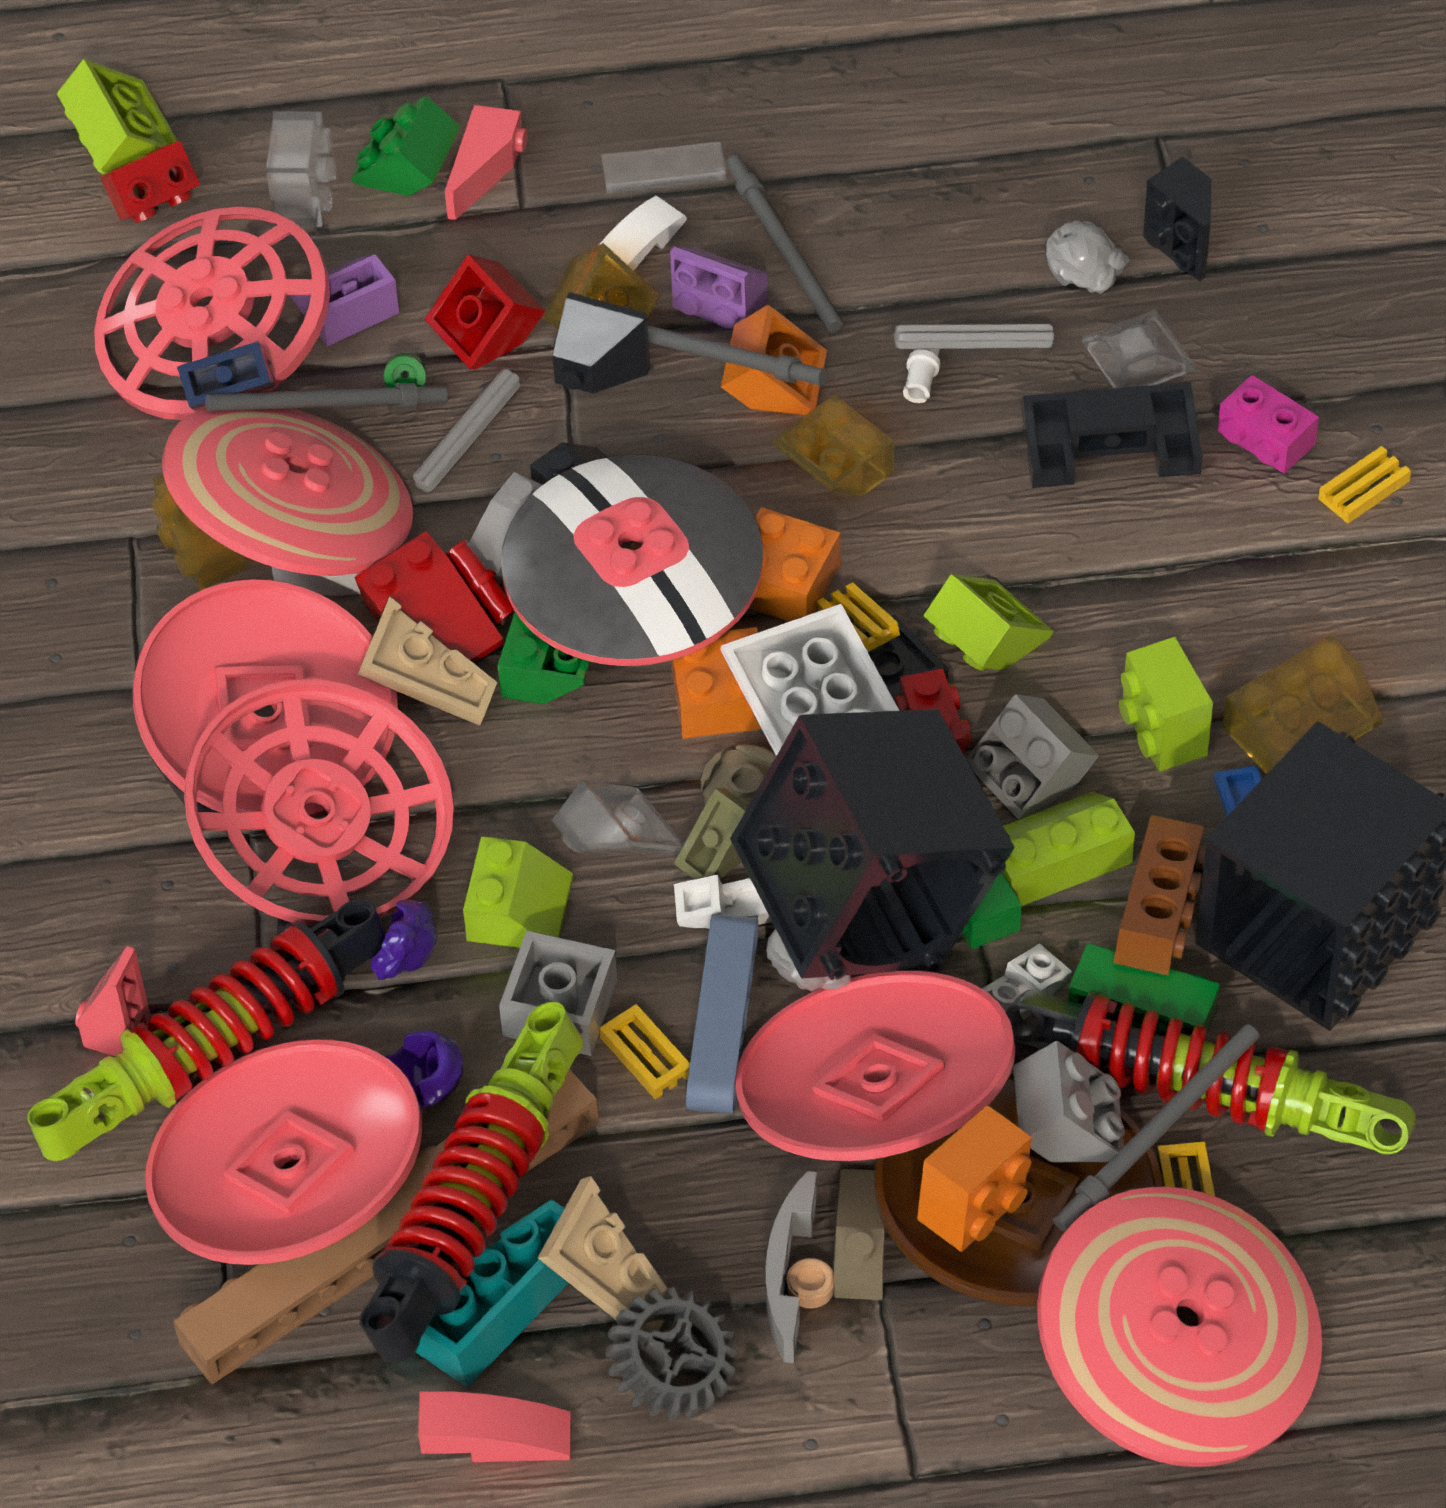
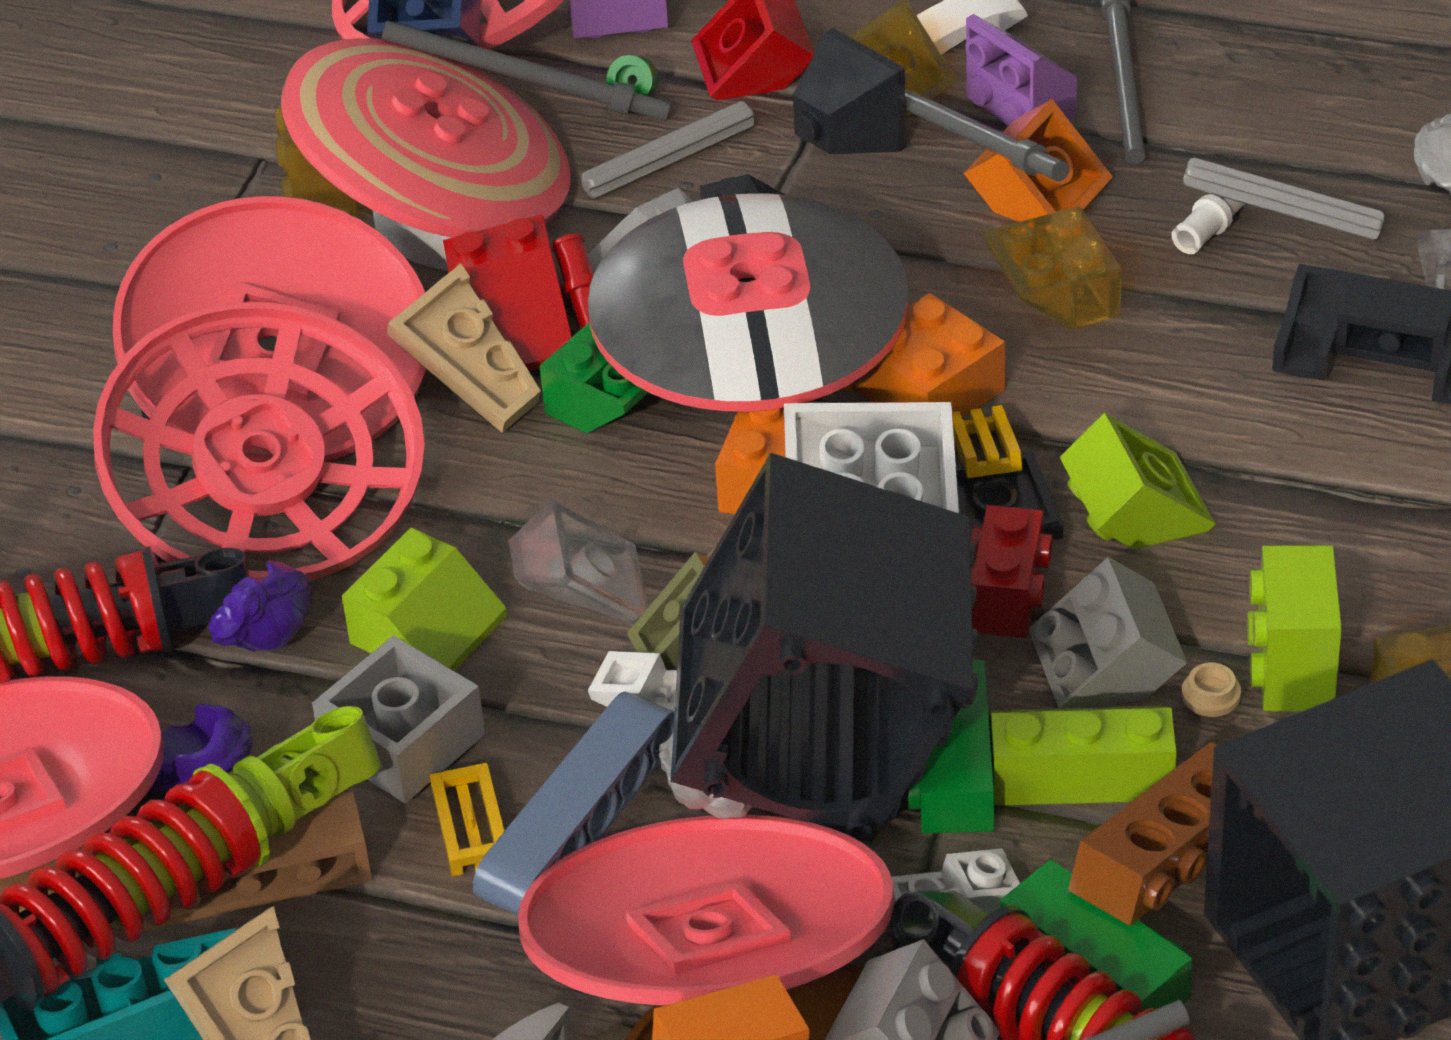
camera: 25 degrees right, 10 degrees down
none -> tan plate [1182,662,1241,717]

